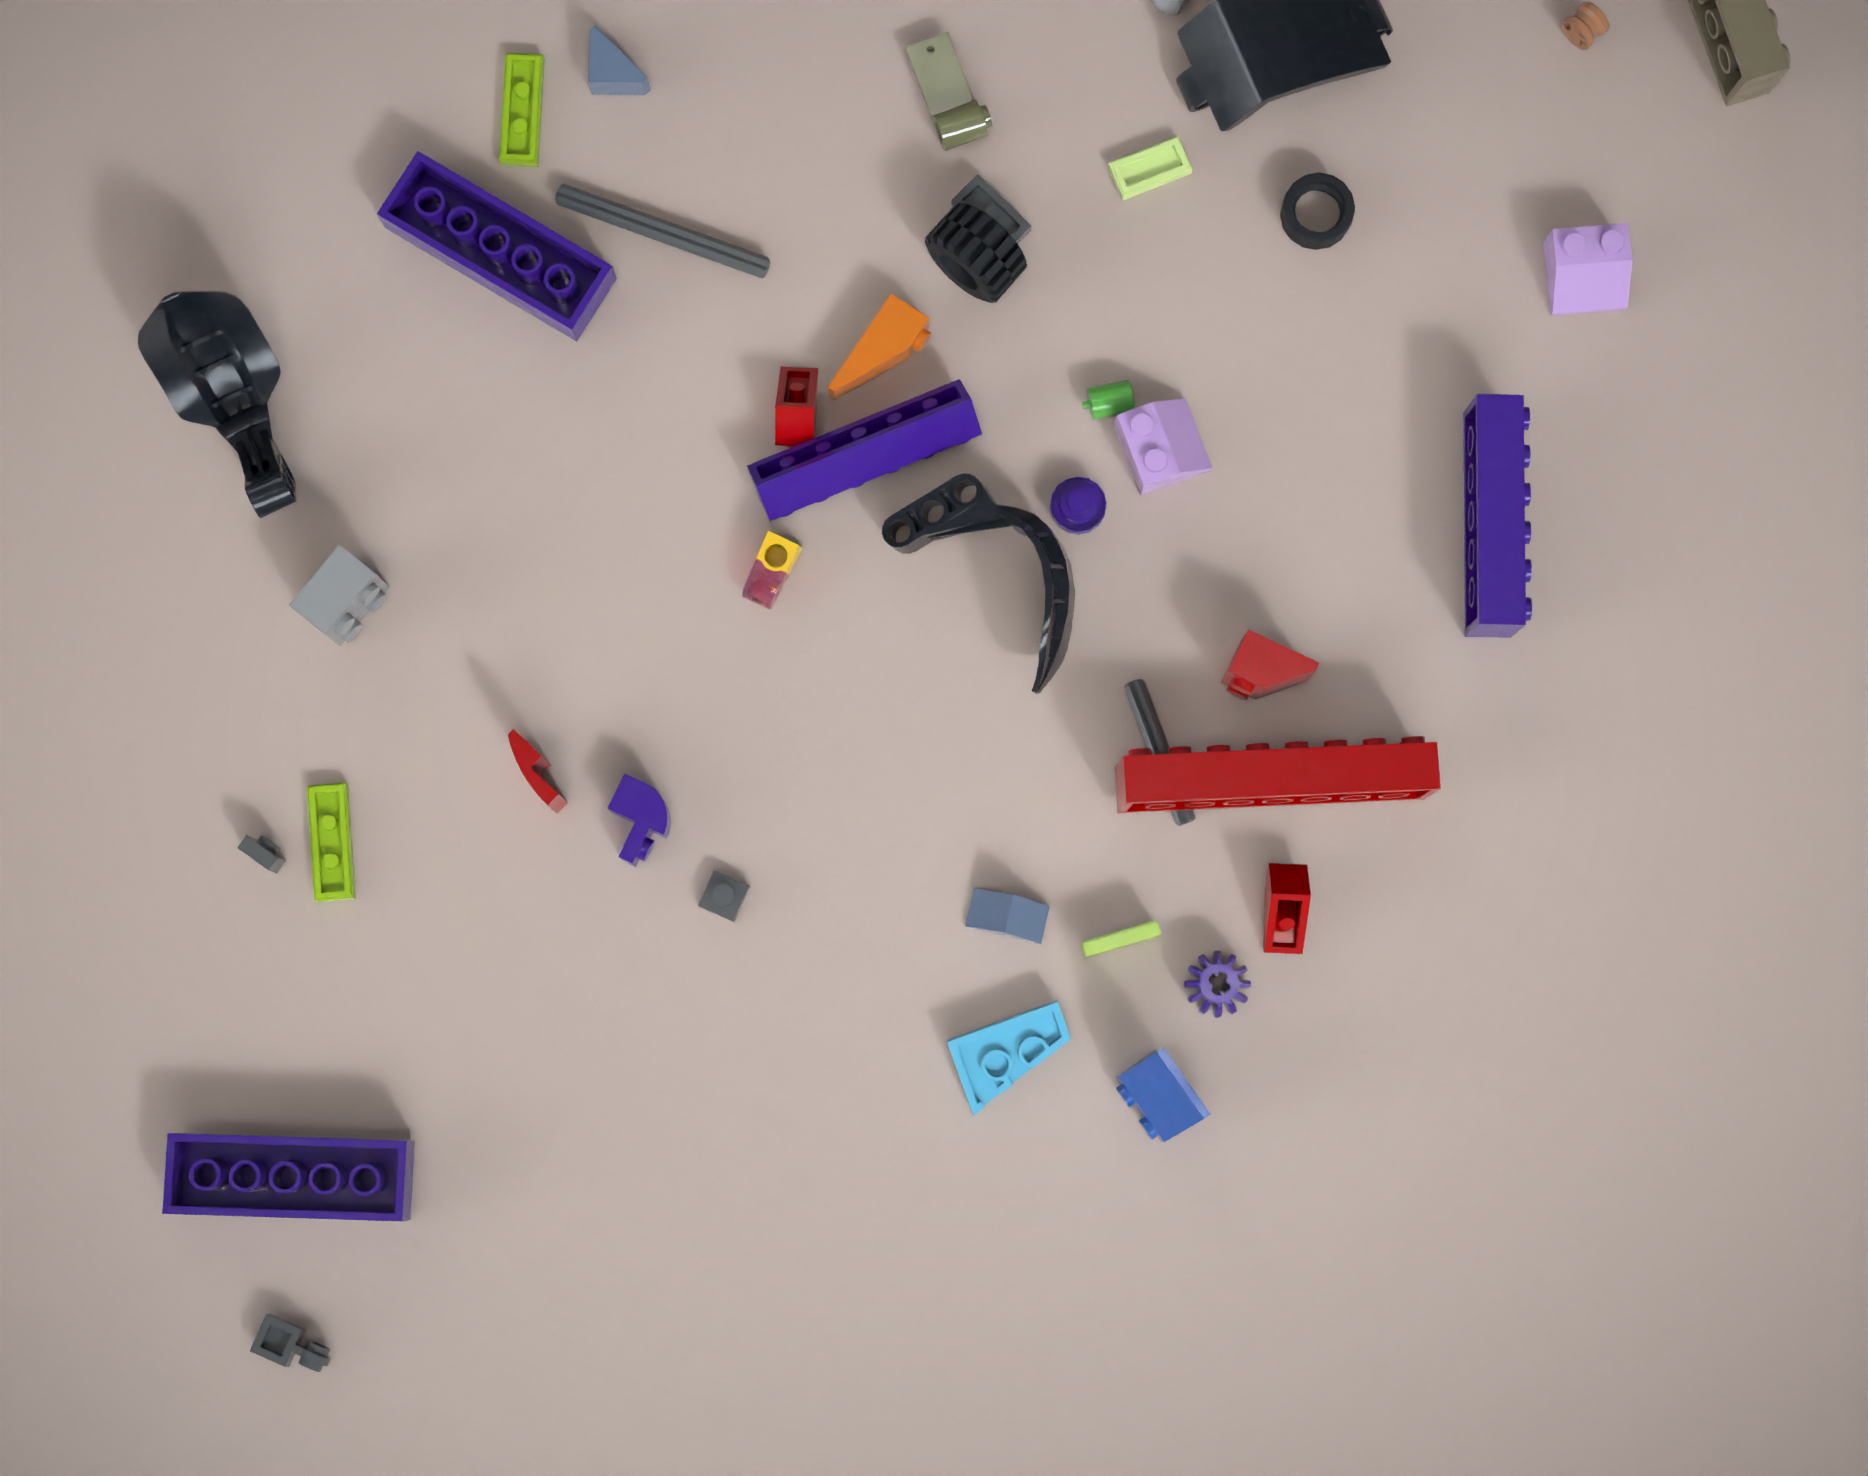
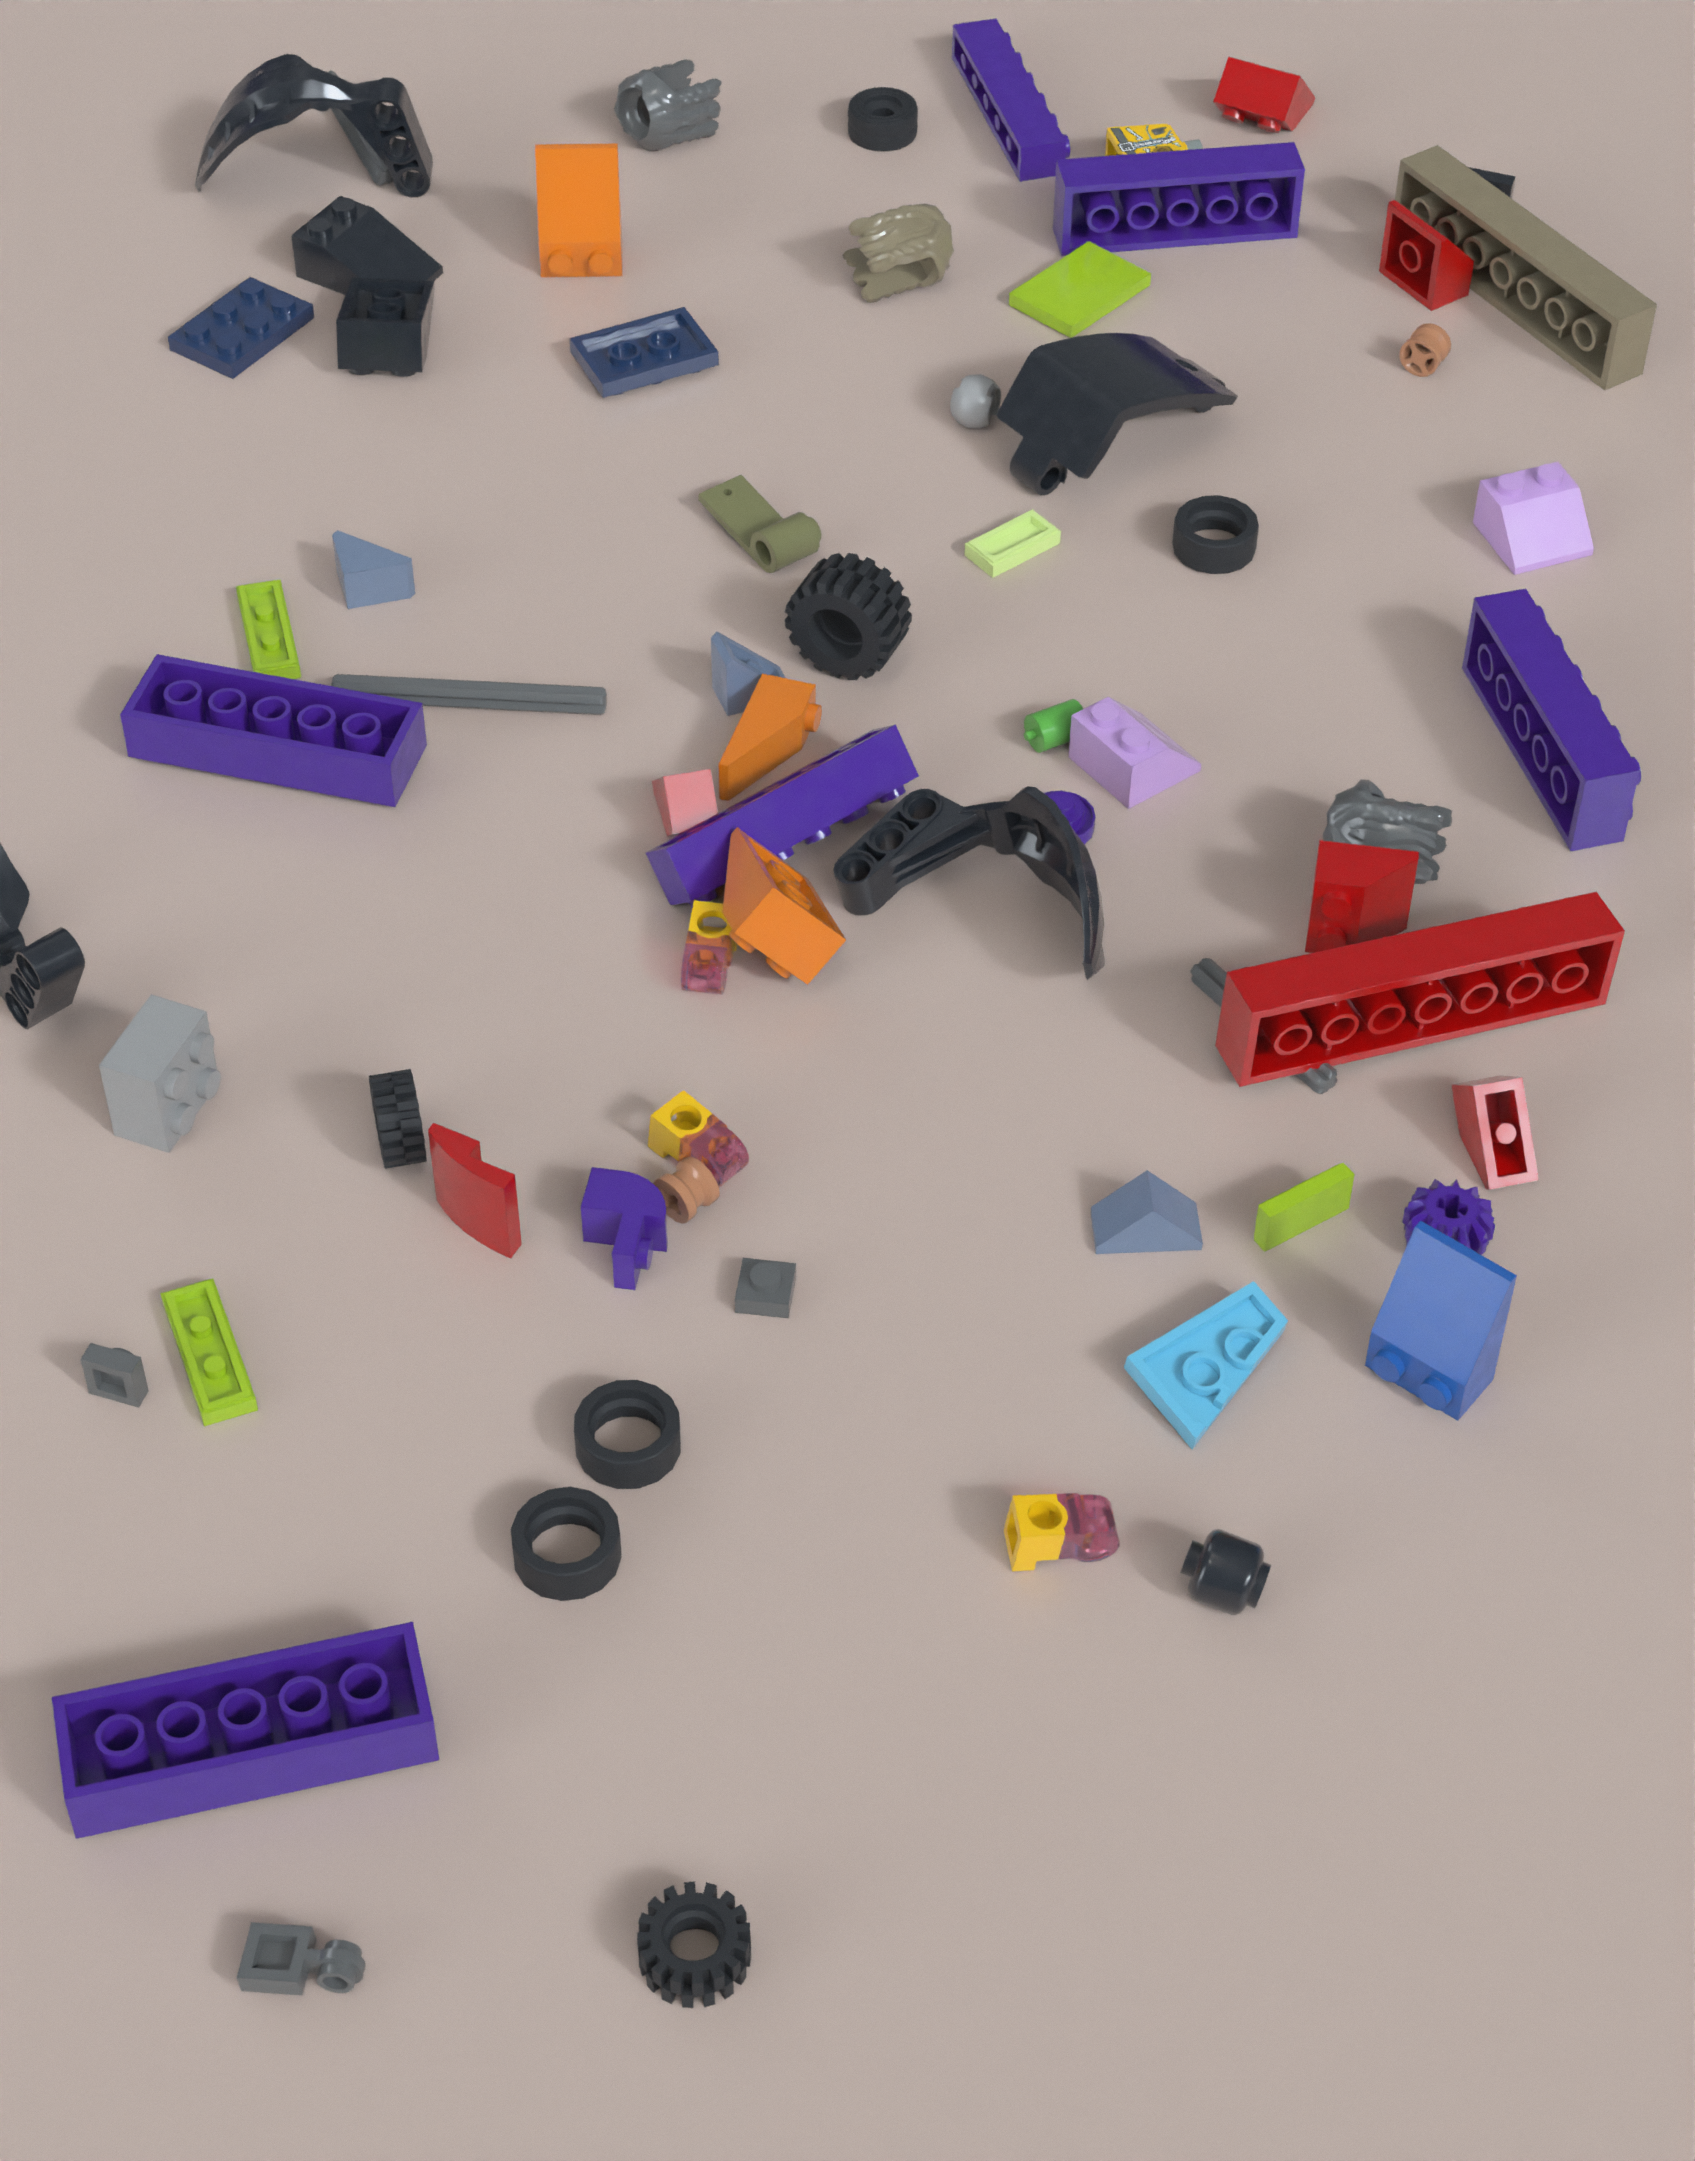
camera: 15 degrees left, 35 degrees down
none -> black tyre [369,1069,427,1169]
none -> black tyre [511,1487,622,1601]
none -> black tyre [574,1380,681,1489]
none -> black tyre [637,1881,751,2008]
none -> leg [648,1090,749,1188]
none -> nougat wheel [653,1156,720,1224]
none -> sand blue slope [711,631,786,716]
none -> orange slope [722,827,846,985]
none -> leg [1003,1493,1120,1572]
none -> black head [1180,1529,1271,1615]
none -> dark grey piece [1323,779,1453,884]

